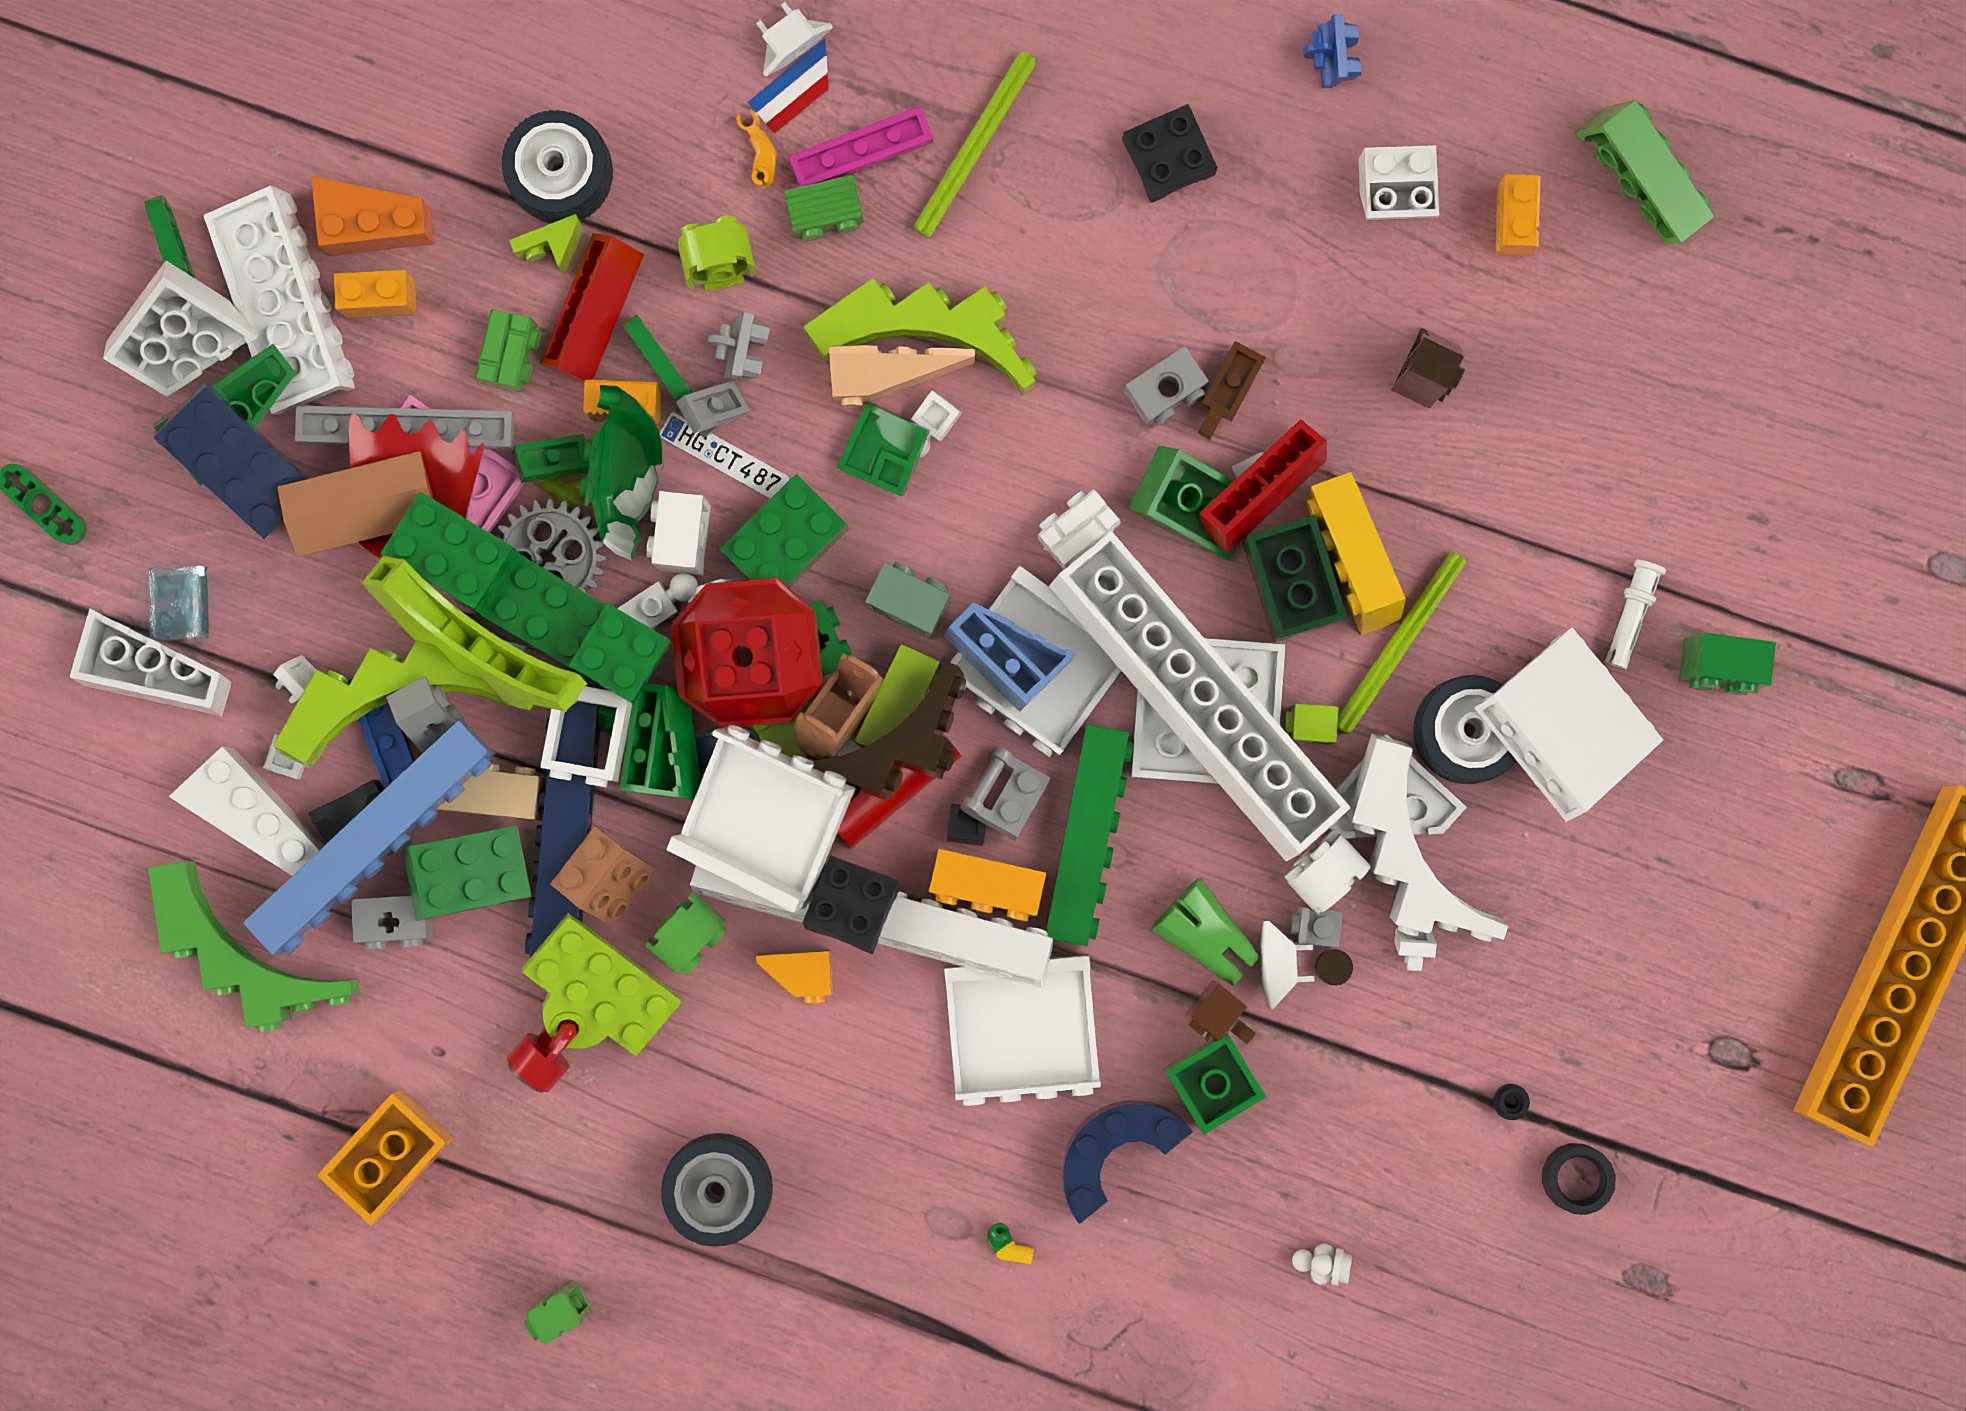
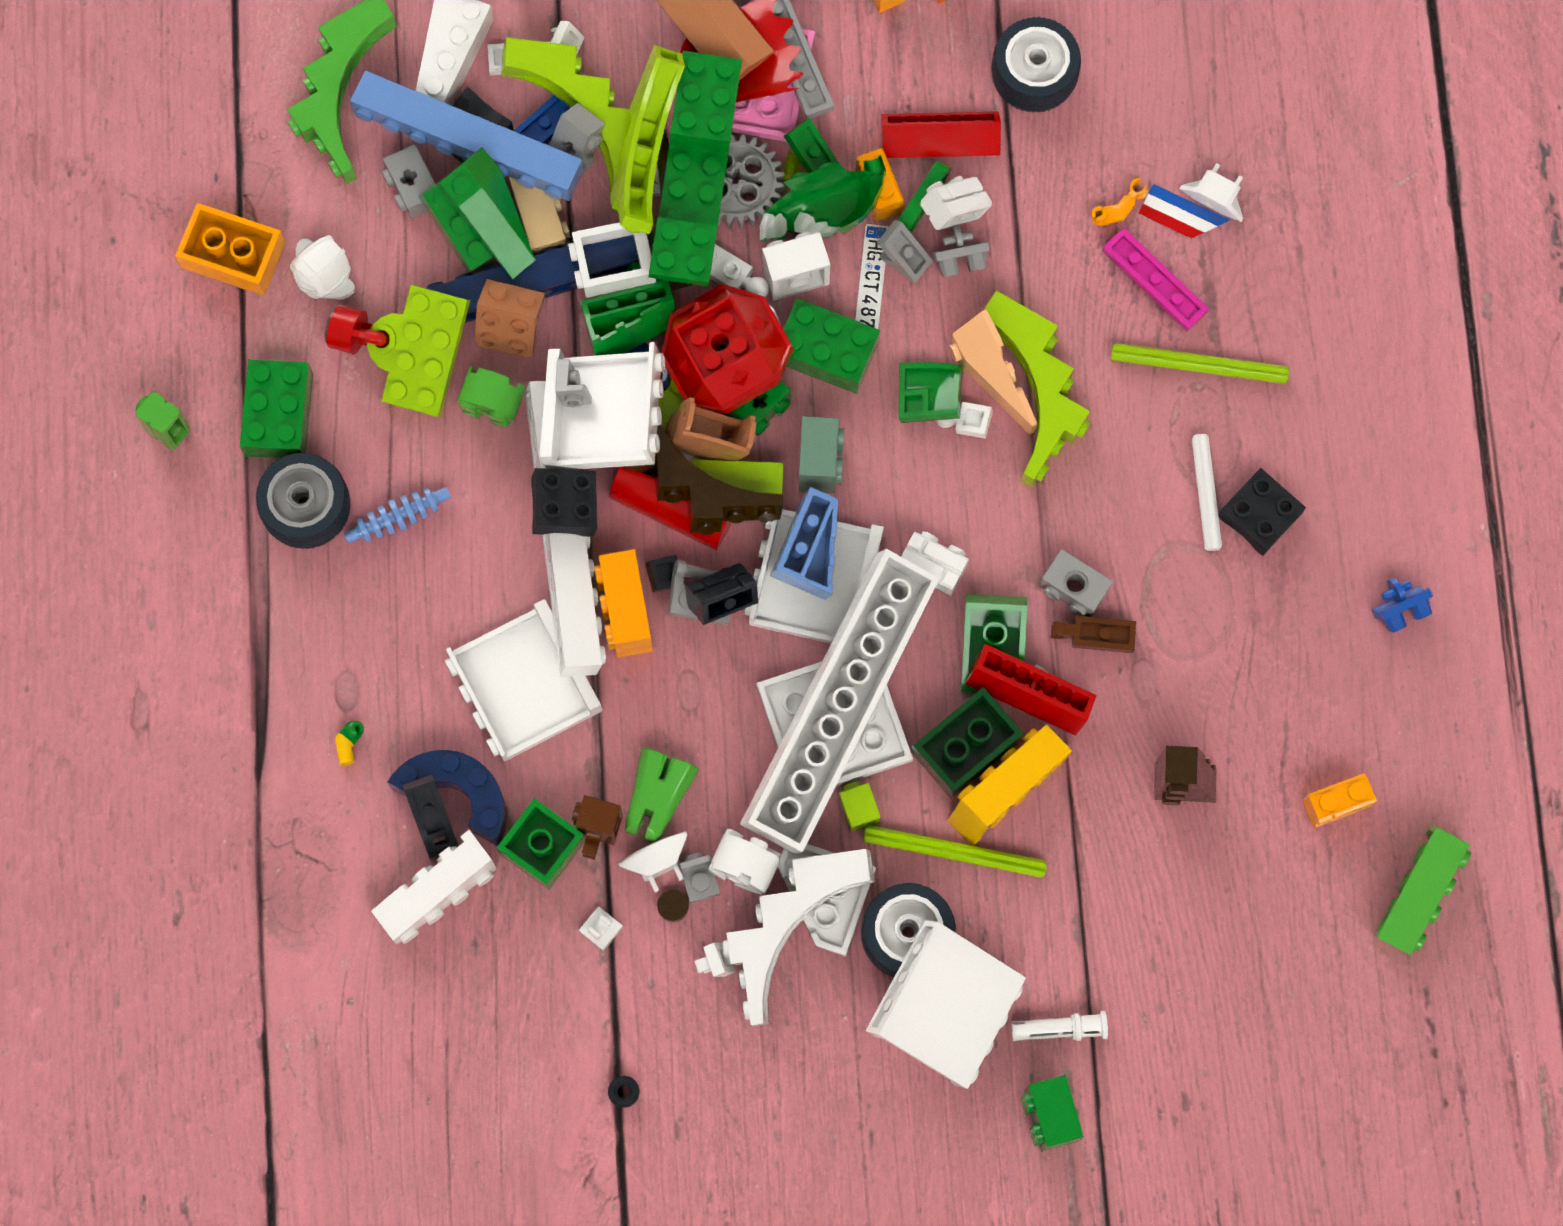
camera: 65 degrees right, 10 degrees down
bright green brick [475,309,541,393] -> none
lime slope [509,214,584,274] -> none
lime brick [677,216,756,291] -> none
light orange slope [756,950,833,1003] -> none
bright green brick [784,175,864,241] -> none
green brick [1045,724,1134,946] -> none
white piece [1292,1243,1352,1286] -> none
white slope [1358,145,1439,220] -> none
black tyre [1542,1143,1616,1215] -> none
none -> green brick [240,359,313,458]
none -> white piece [290,235,355,300]
none -> medium blue piece [344,487,451,544]
none -> white wedge [371,830,496,945]
none -> black plate [403,775,459,861]
none -> green wedge [436,147,535,279]
none -> light grey bracket [555,359,592,408]
none -> white tile [579,906,623,951]
none -> black brick [685,563,759,625]
none -> white brick [920,176,992,230]
none -> white axle [1192,434,1222,551]

